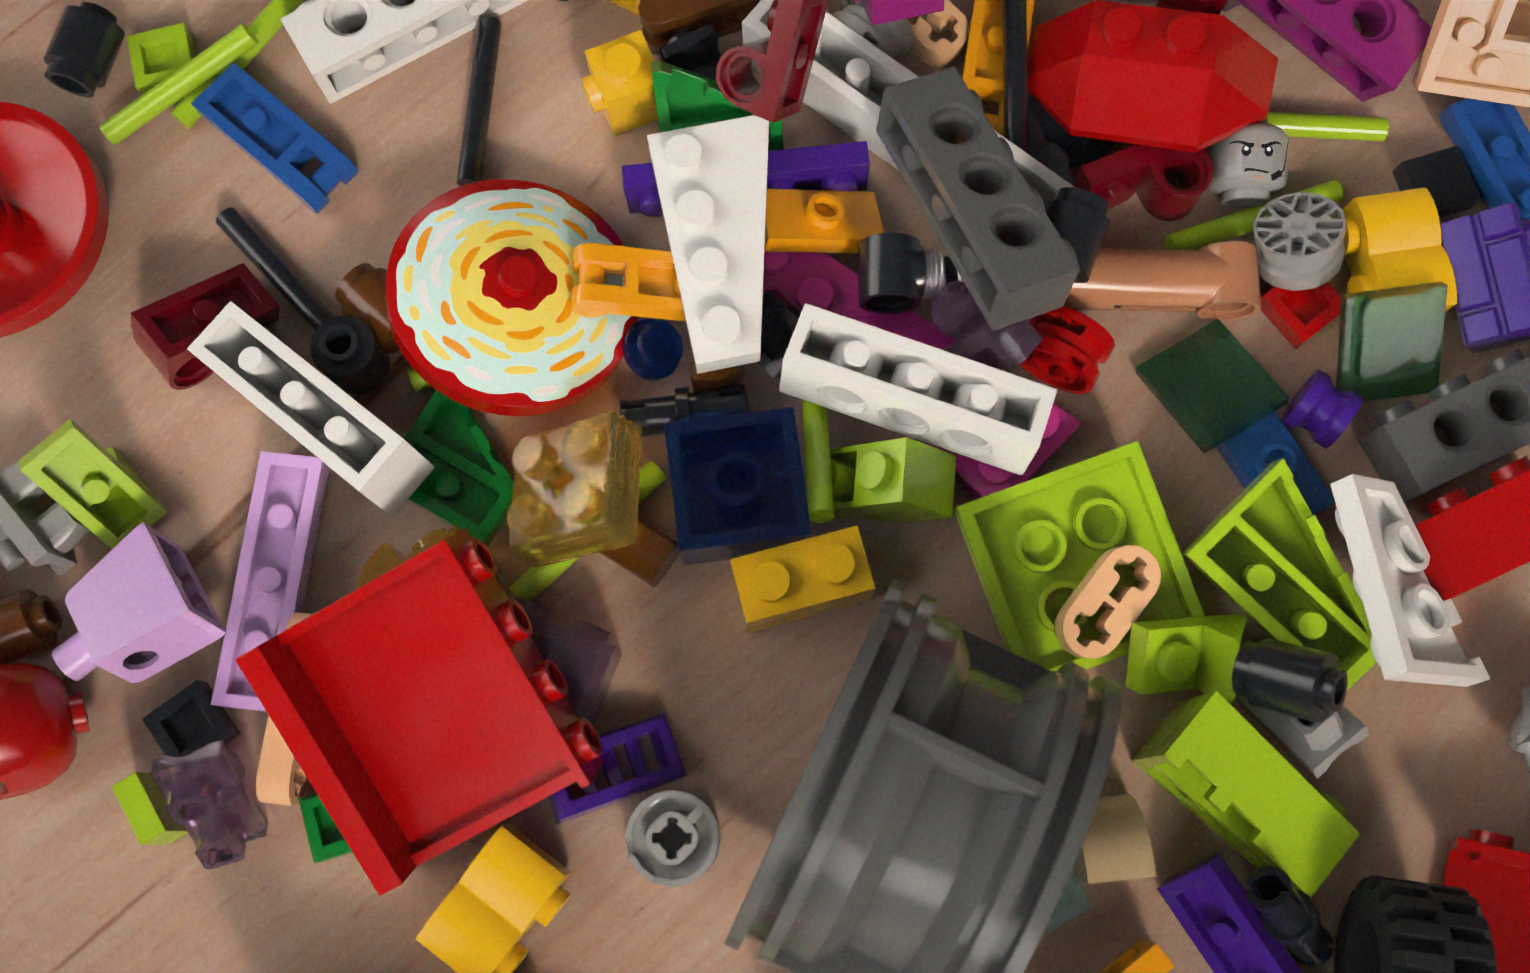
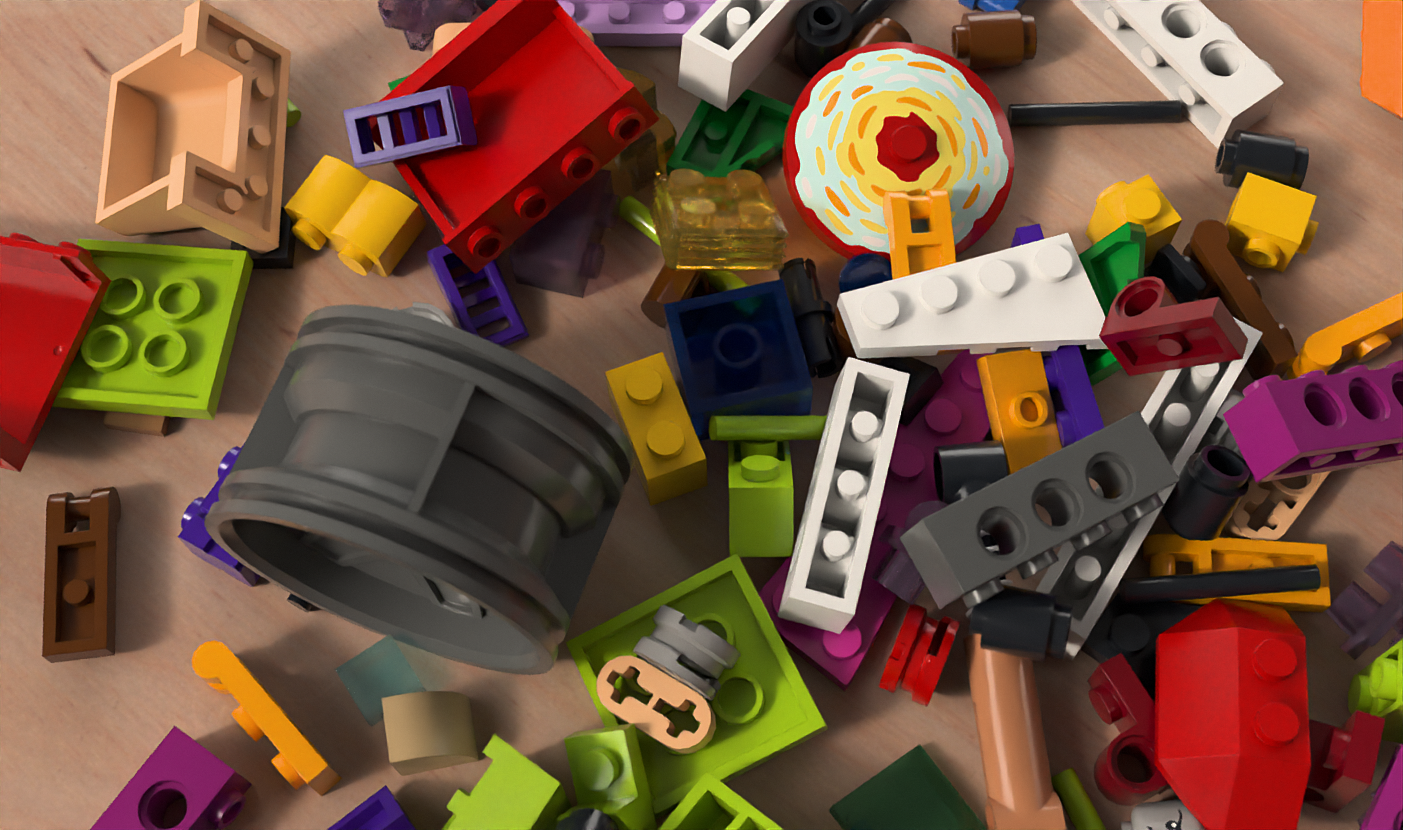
camera: 85 degrees right, 10 degrees down
none -> dark purple slope [343,85,477,168]
none -> light grey wheel [633,605,741,701]
none -> reddish brown brick [951,9,1037,70]
none -> black brick [1161,445,1250,541]

